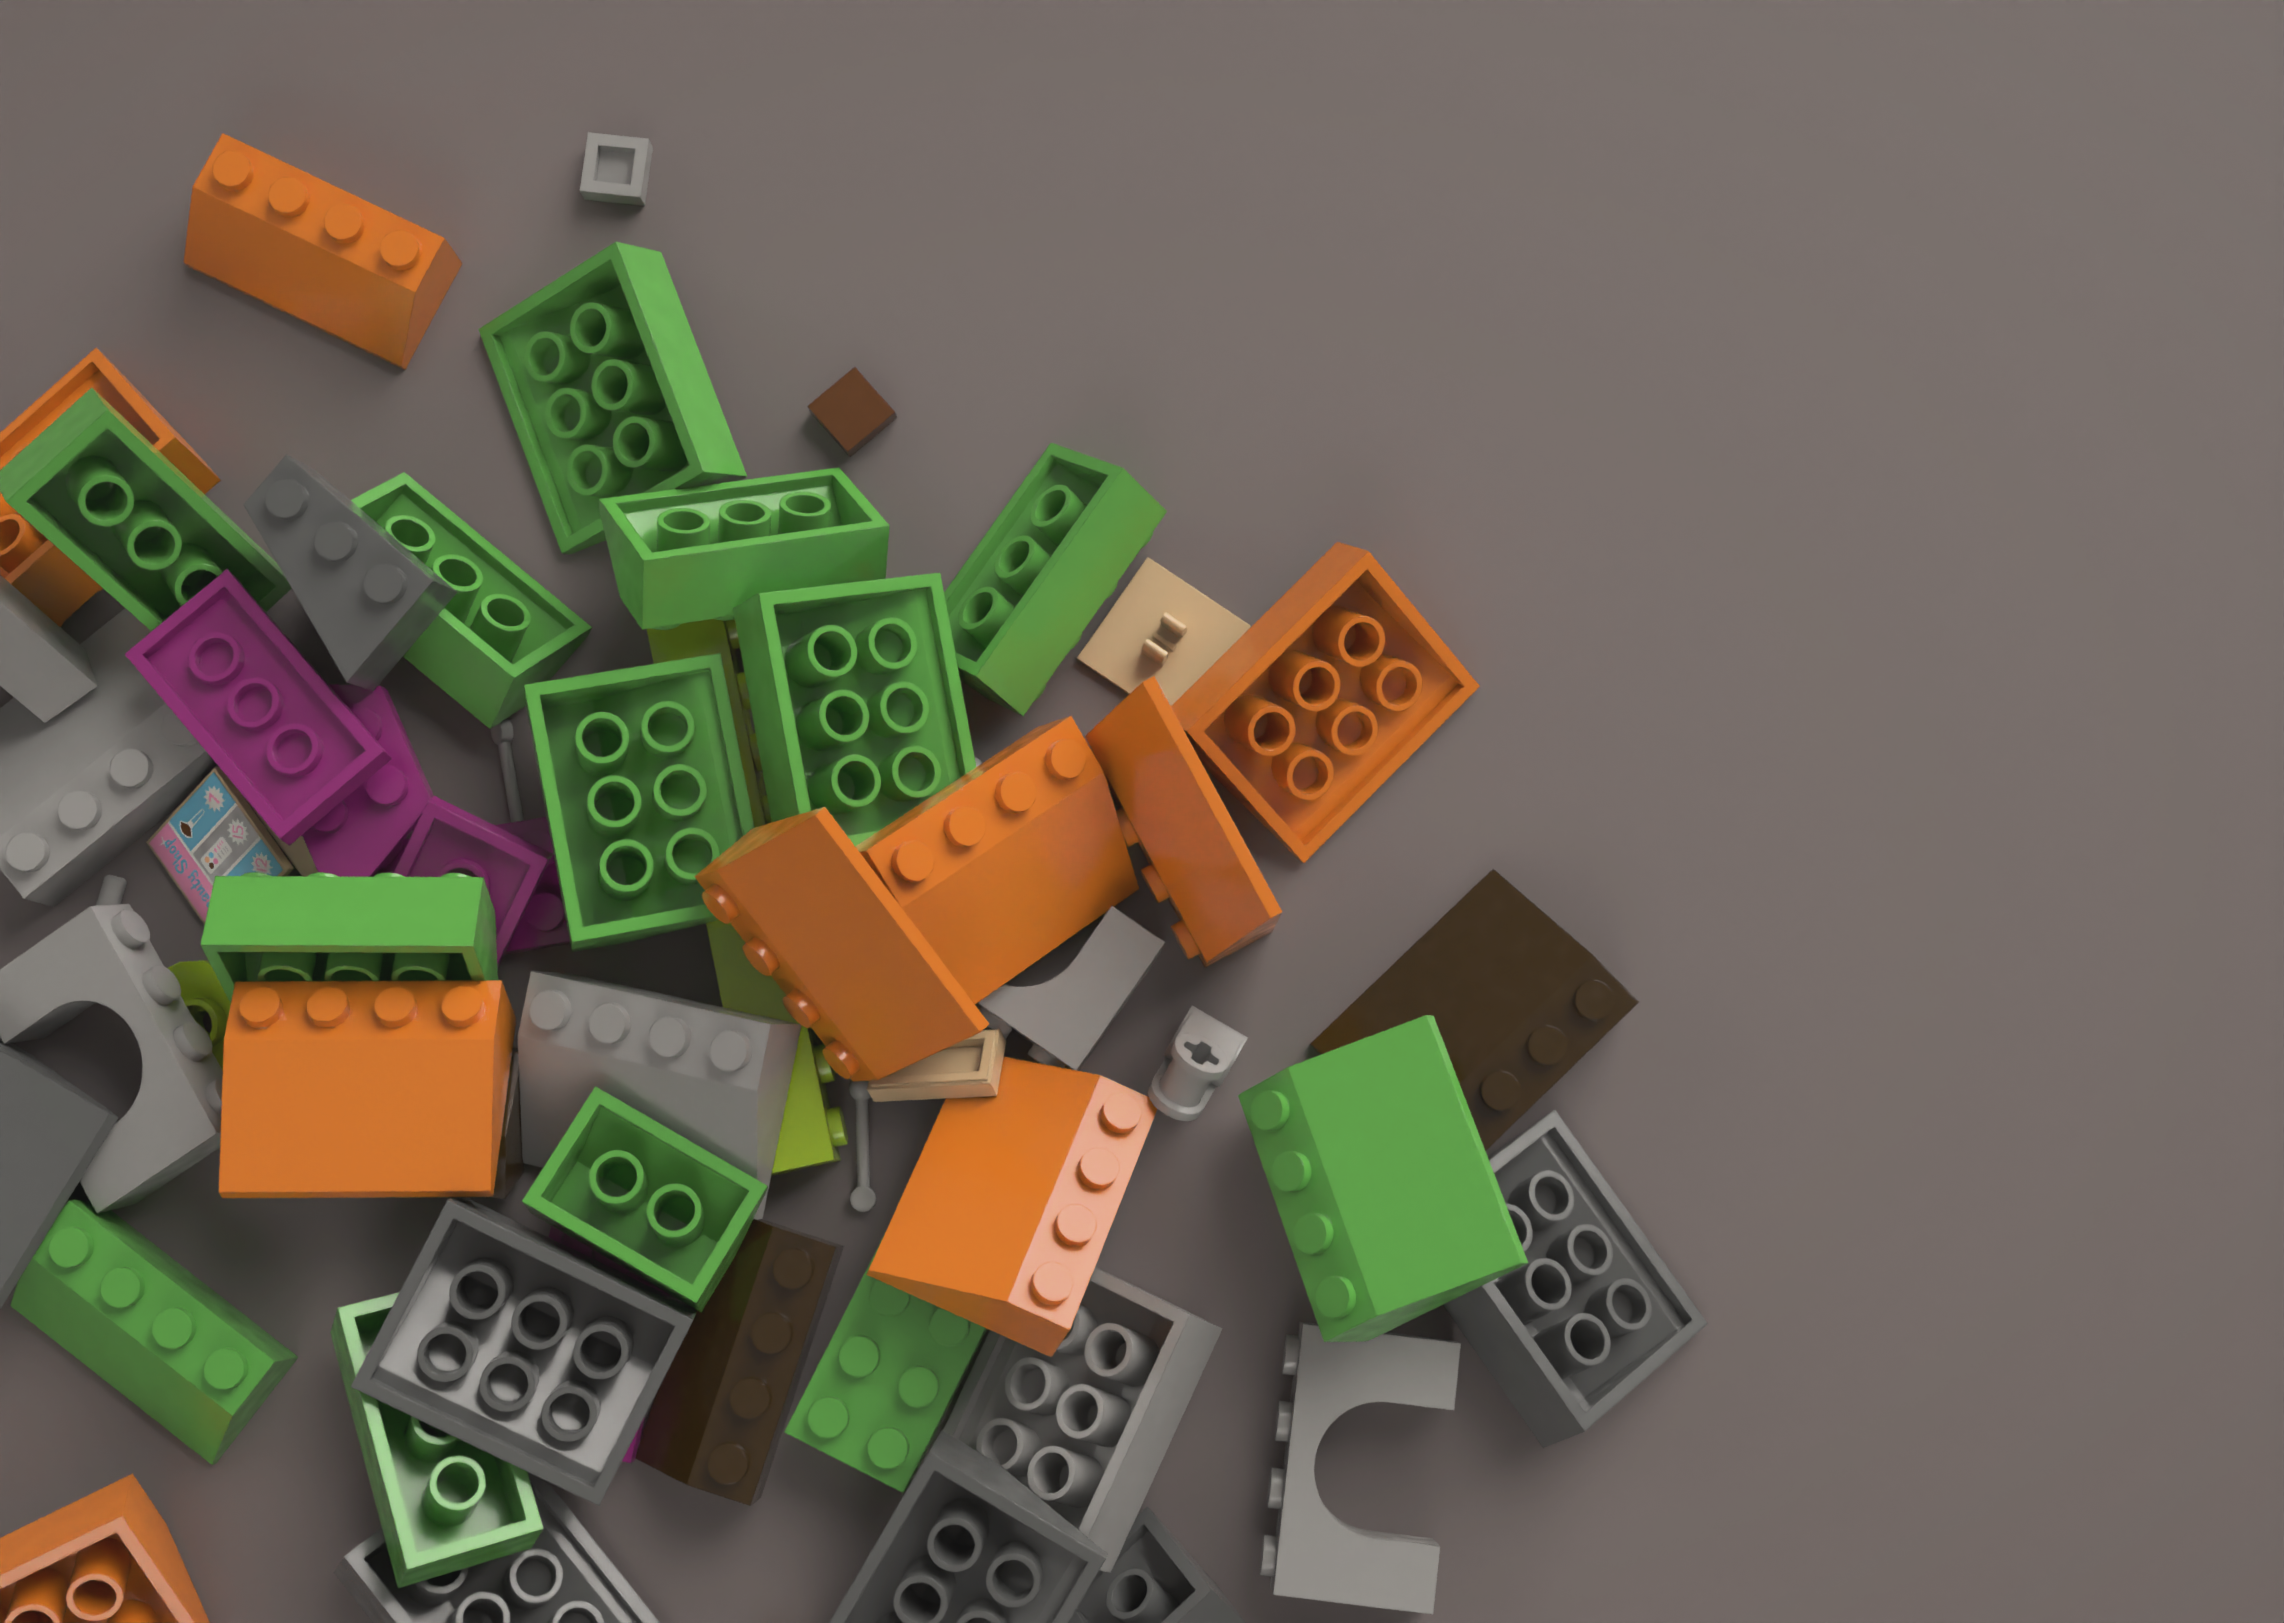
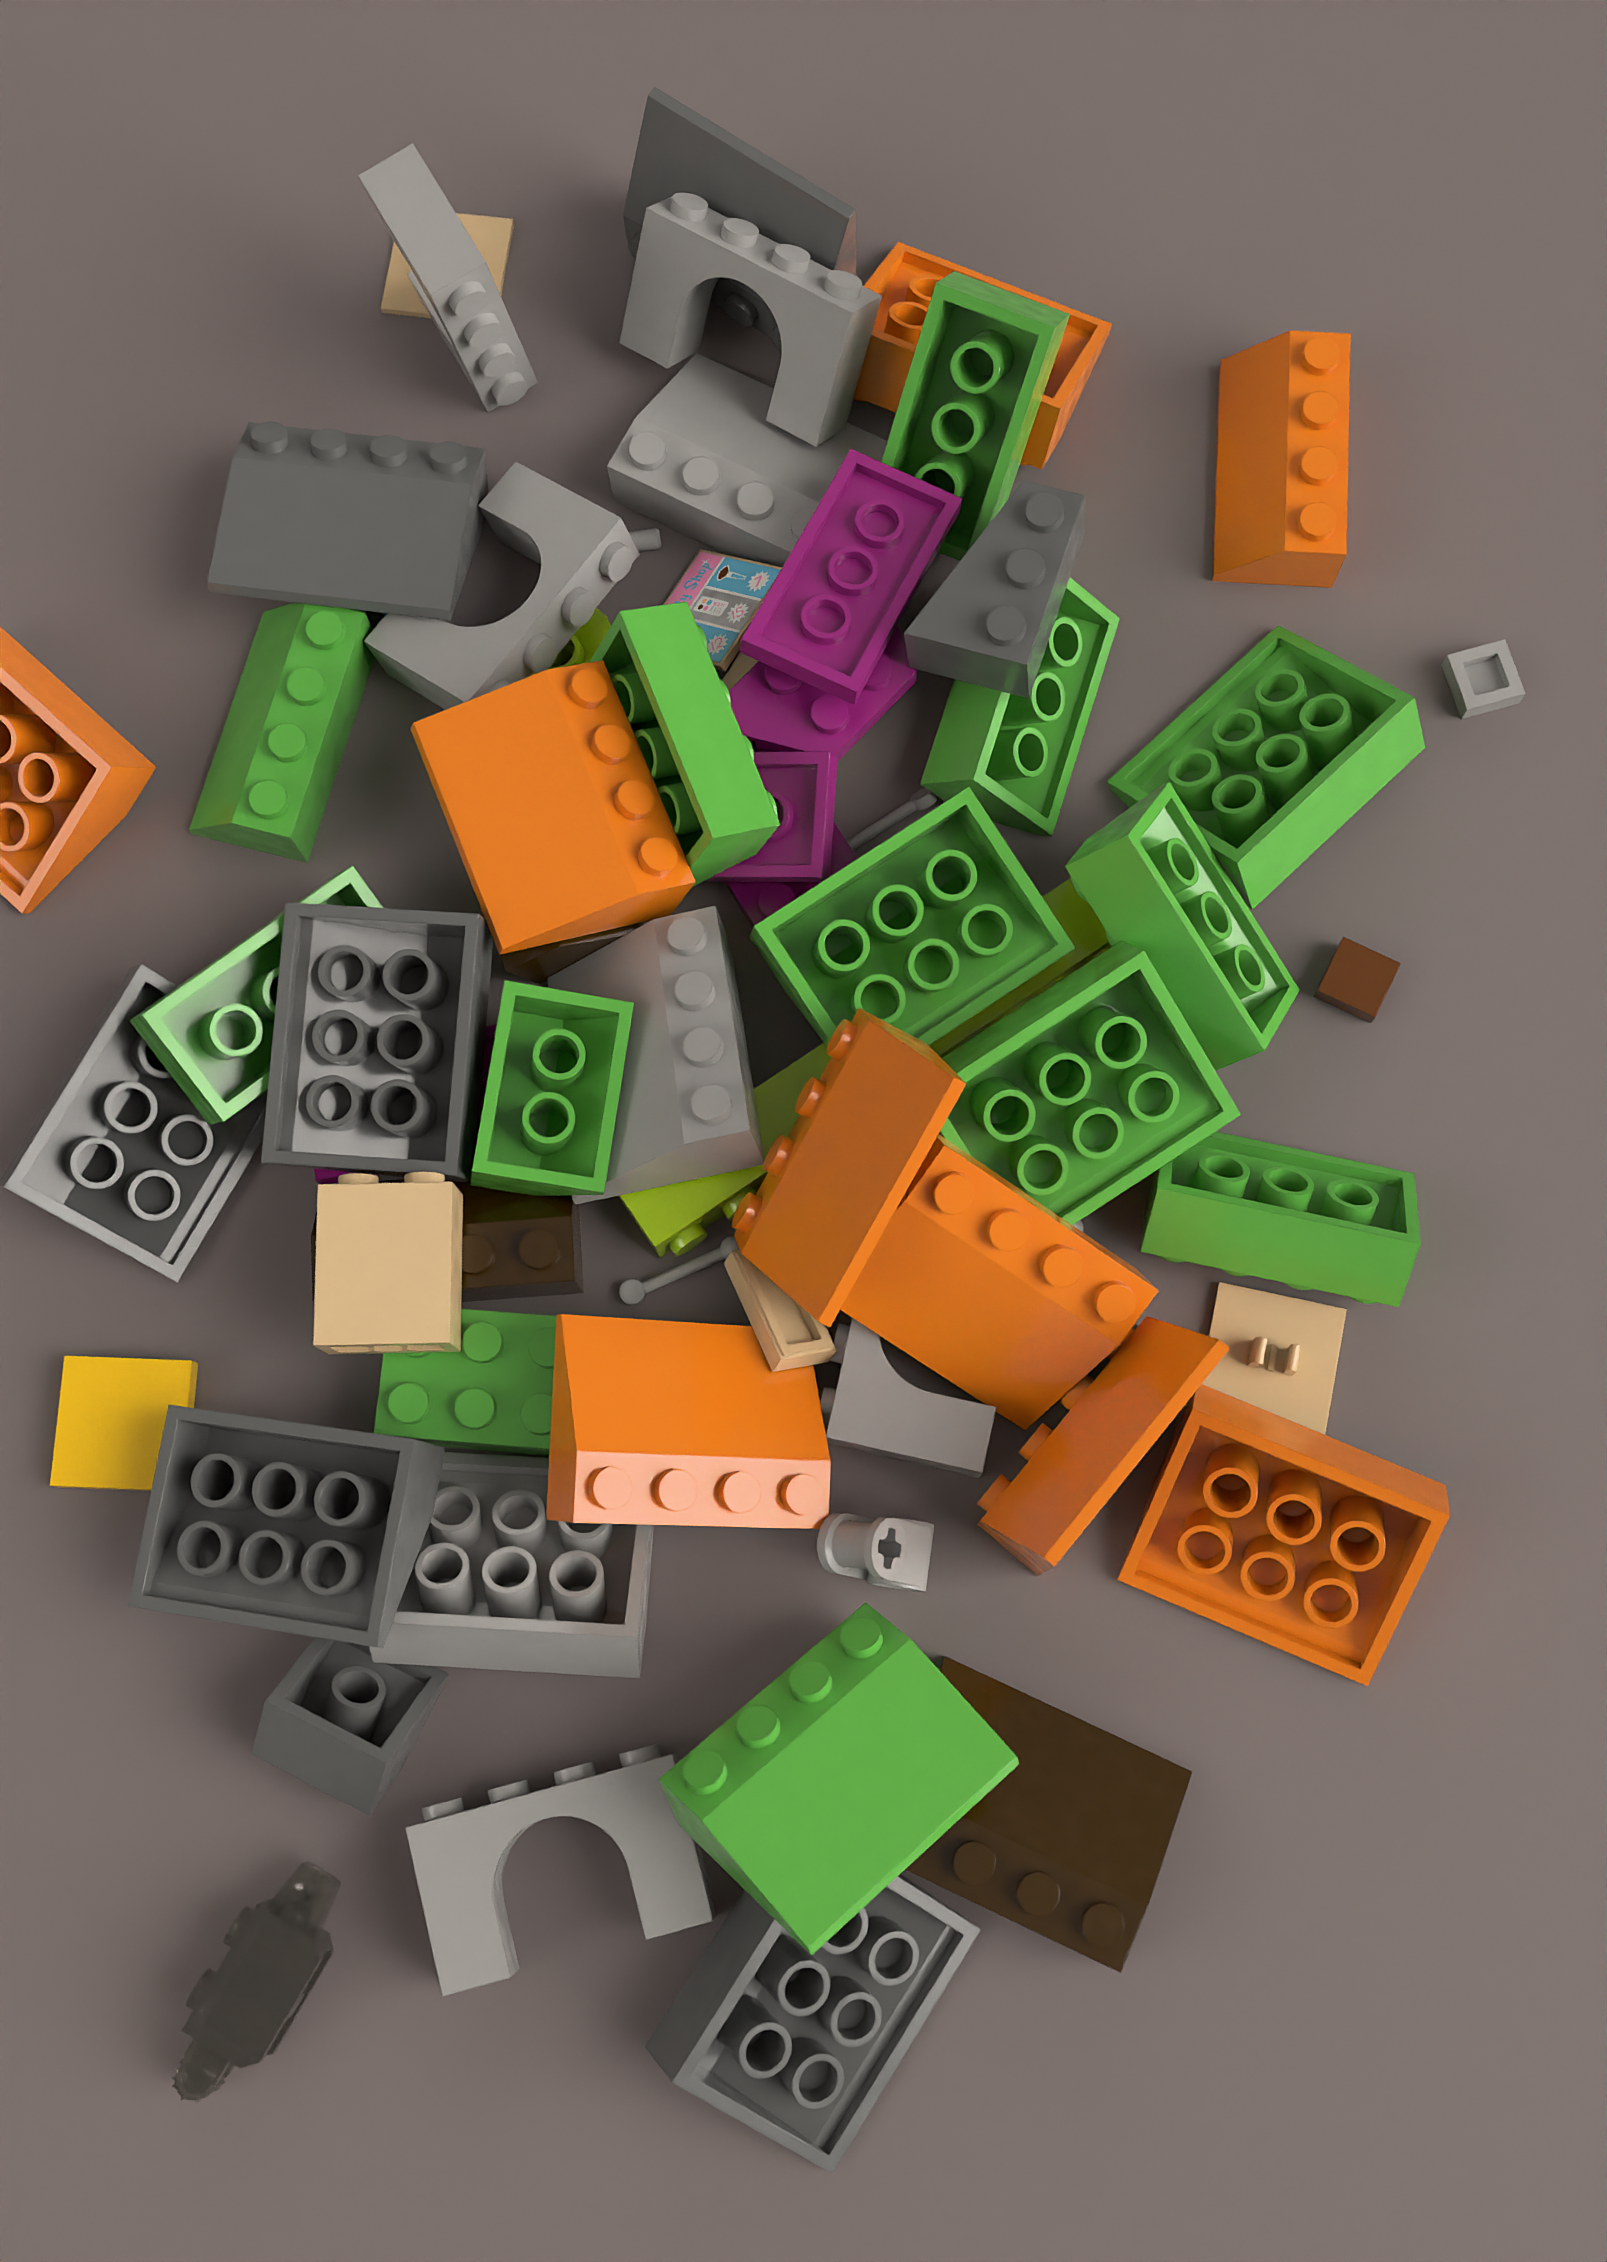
camera: 75 degrees right, 5 degrees down
none -> tan brick [313,1172,463,1354]

